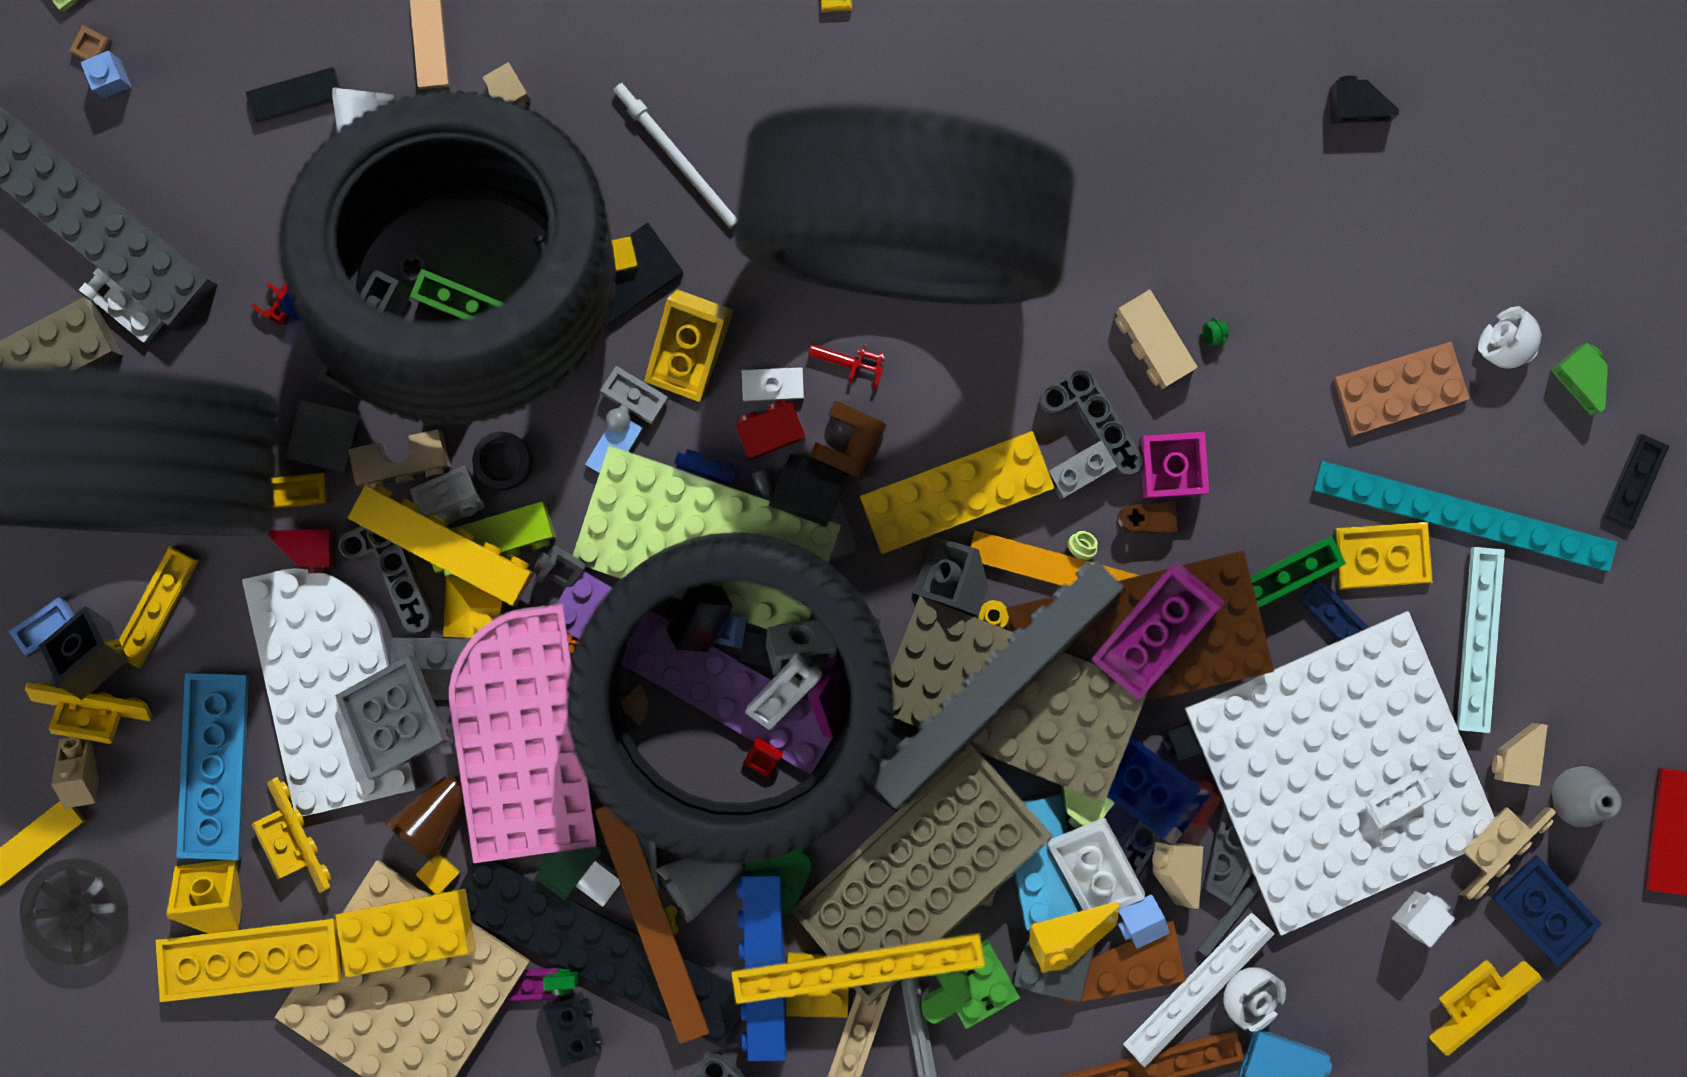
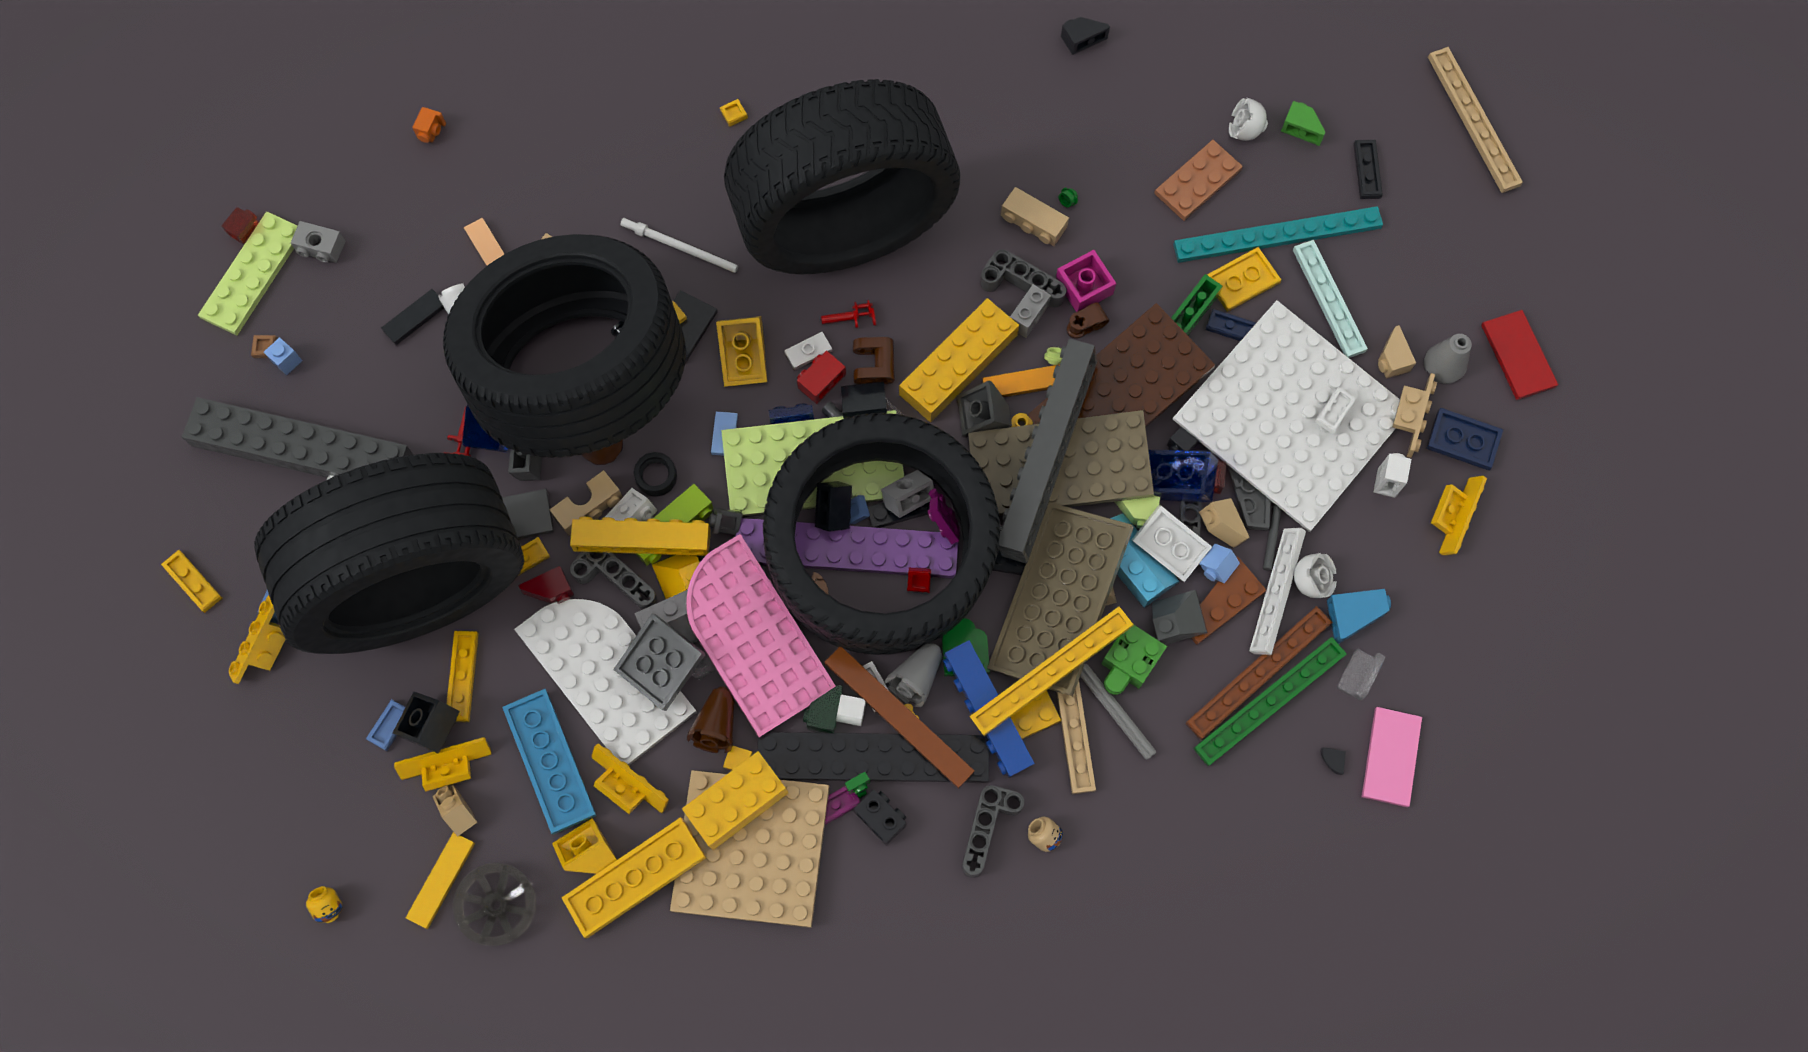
camera: 30 degrees left, 15 degrees down
light grey plate [600,366,668,433] -> none
white plate [745,653,822,730] -> none
yellow slope [1029,902,1120,973] -> none
magenta slope [1091,561,1225,700] -> none

